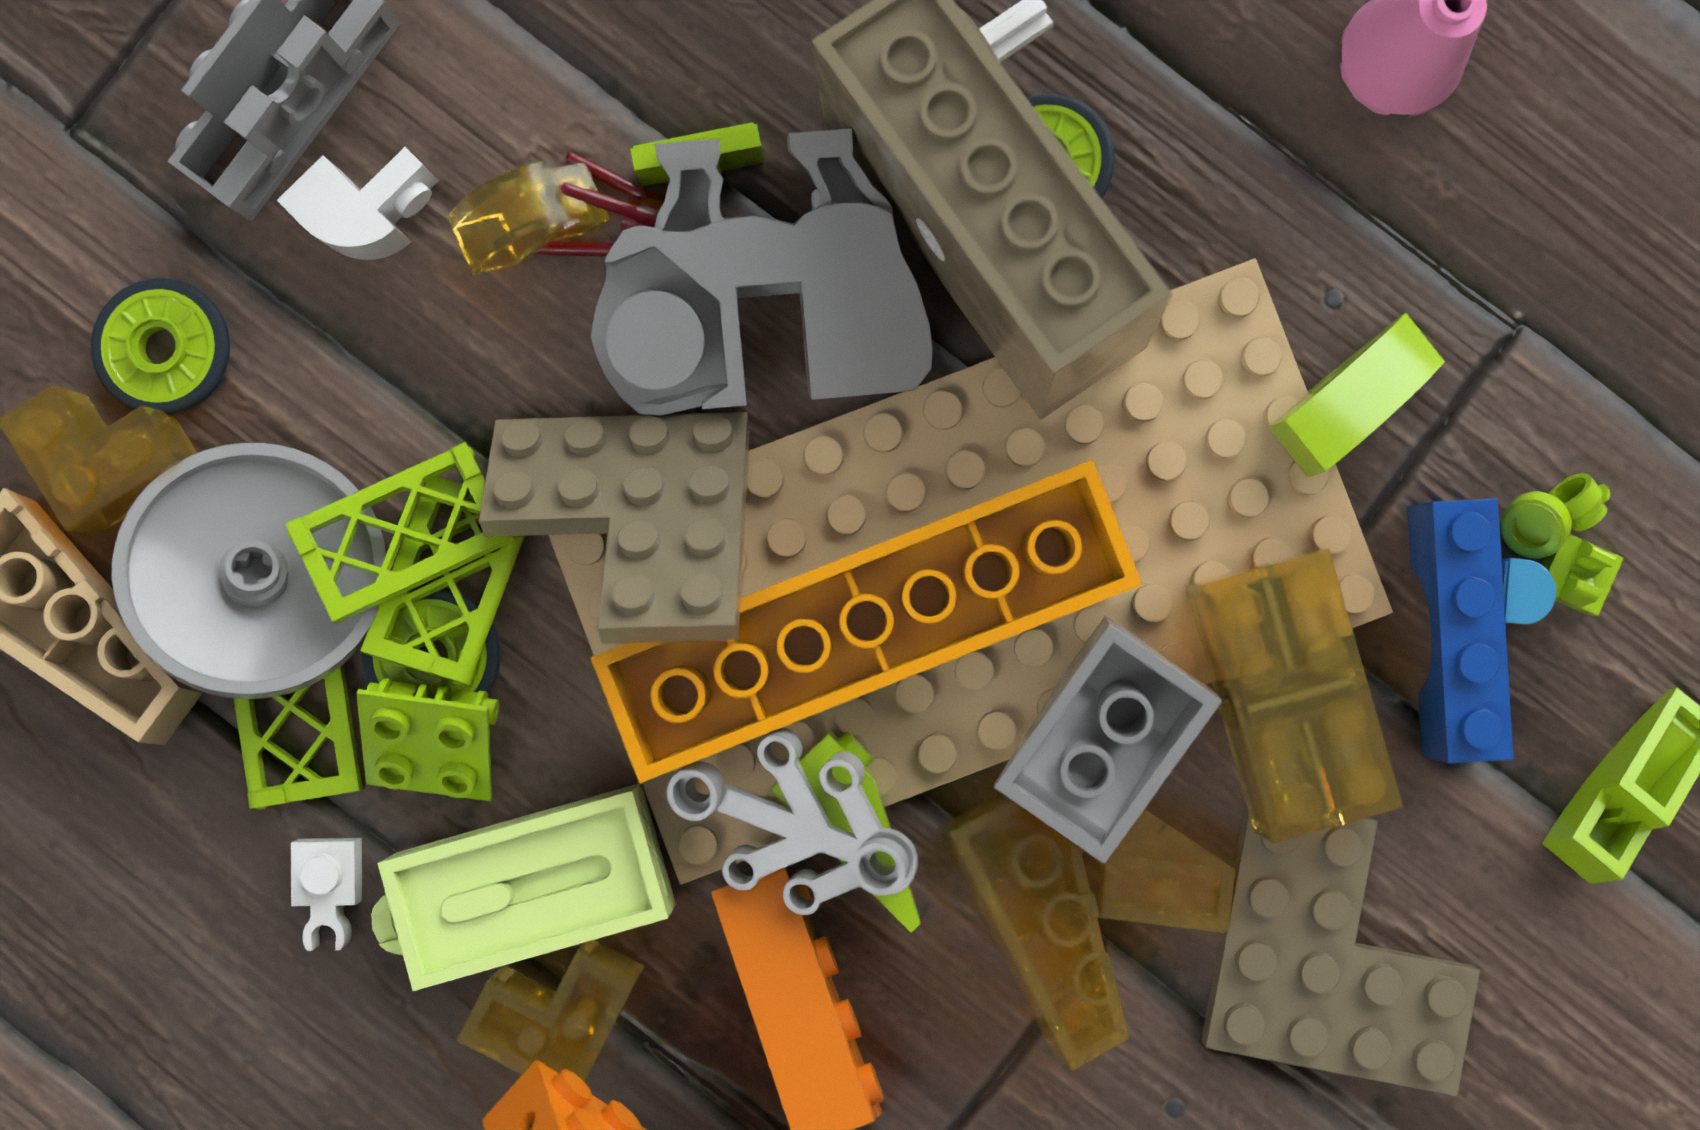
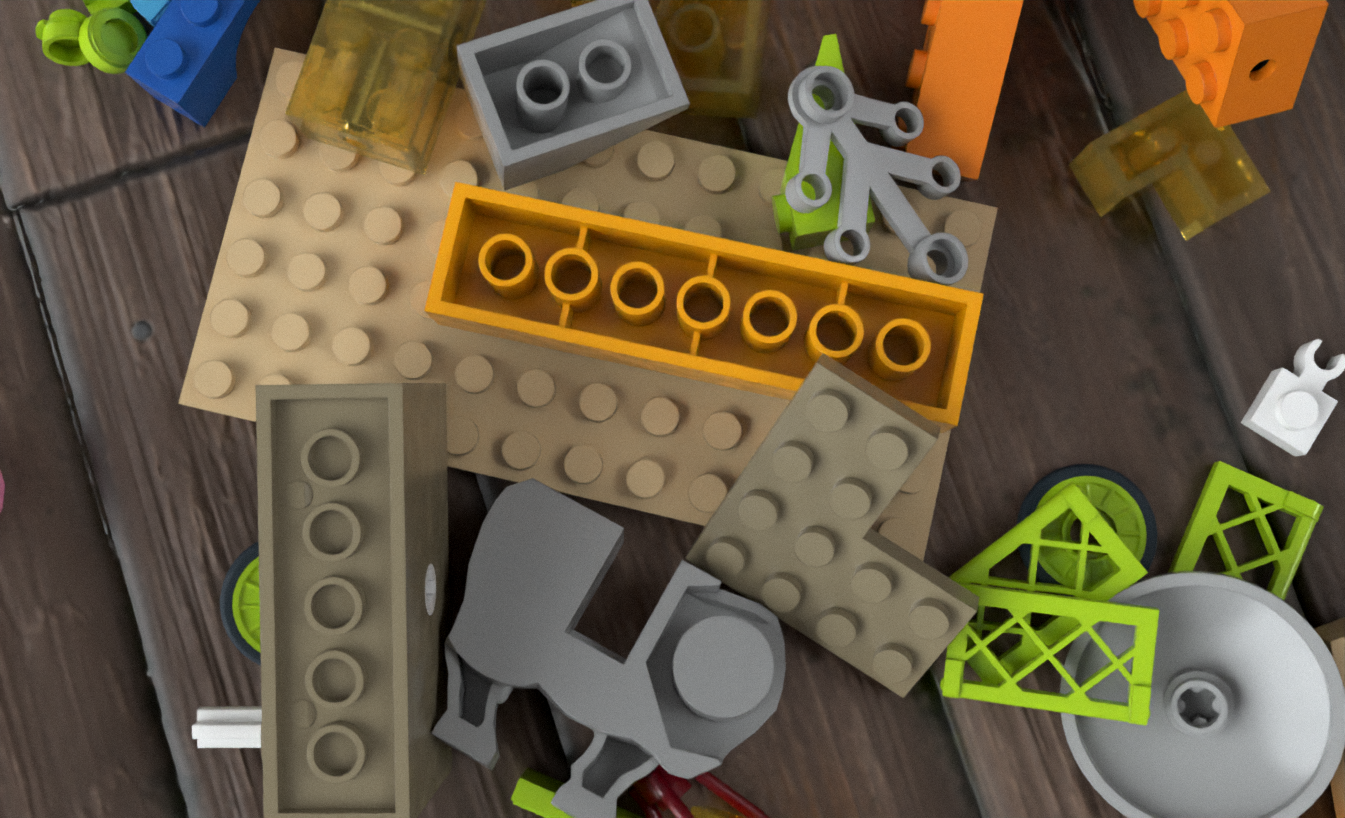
camera: 140 degrees left, 5 degrees down
lime hinge [356,677,499,802] -> none
yellowish green piece [371,783,676,991] -> none
lime slope [1268,313,1445,477] -> none

